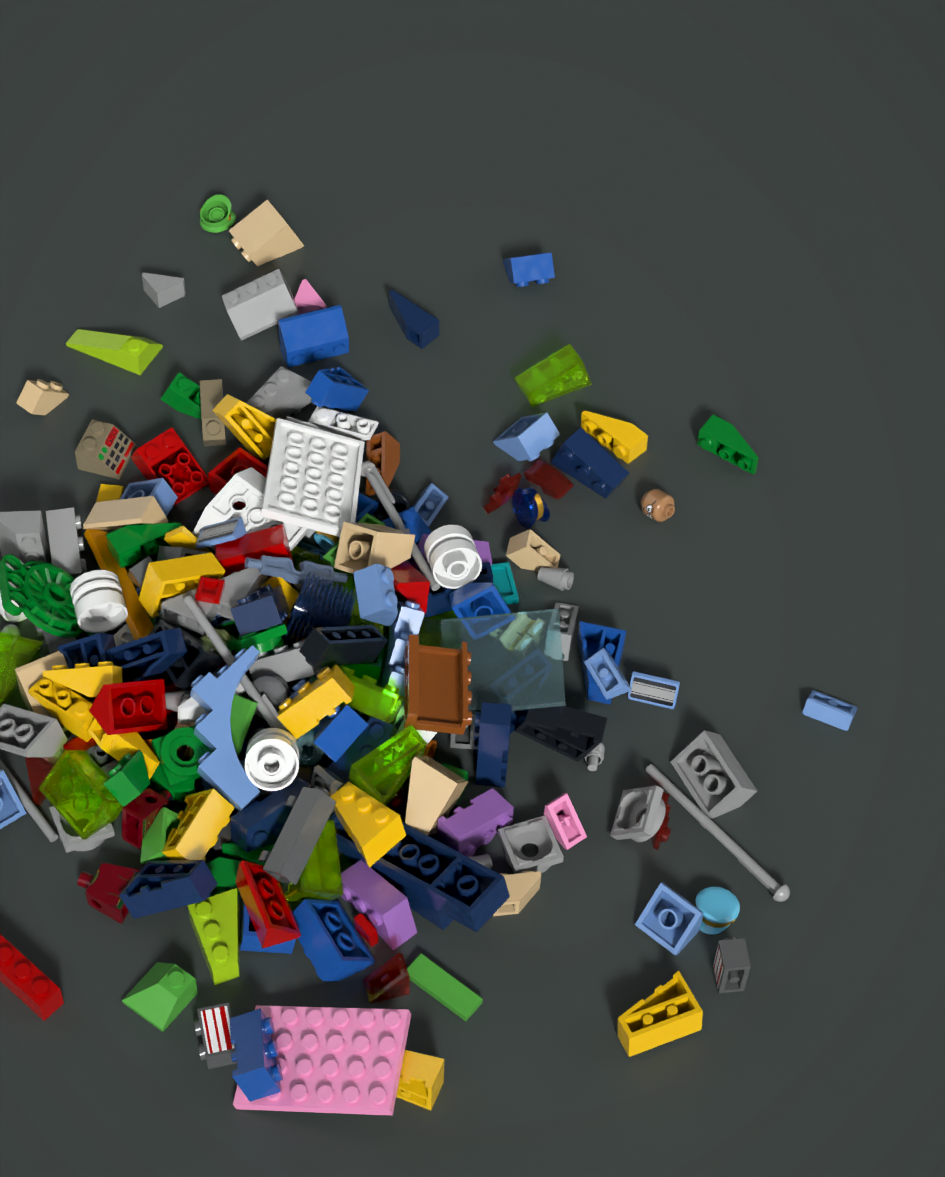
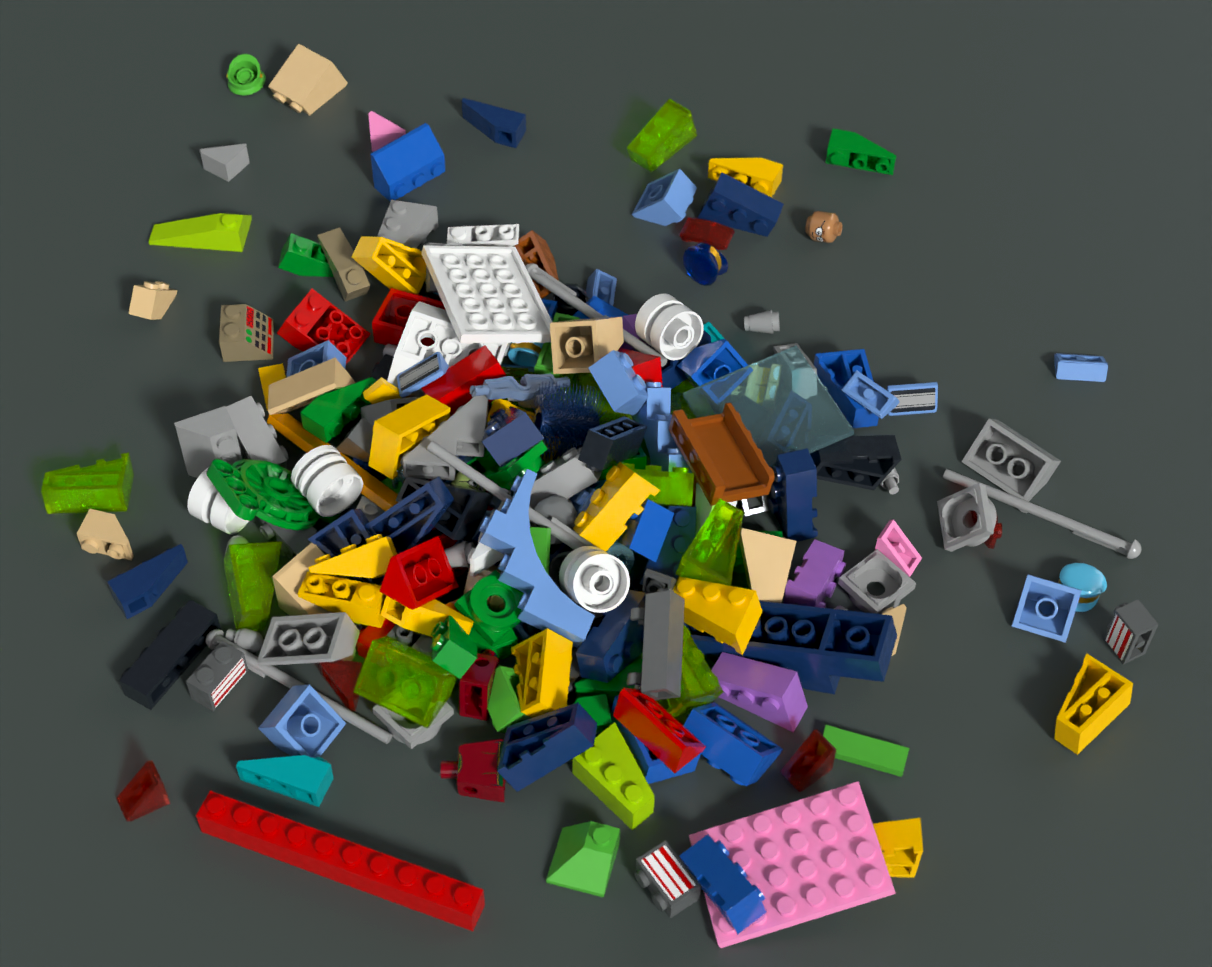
camera: 20 degrees left, 0 degrees up
red tile [195,576,225,604] -> none
light grey slope [222,269,299,341] -> none
blue wedge [305,366,369,412] -> none
red tile [353,913,379,948] -> none
clear red slope [483,472,522,514] -> none
blue slope [503,252,555,287] -> none
tan slope [506,529,560,571] -> none

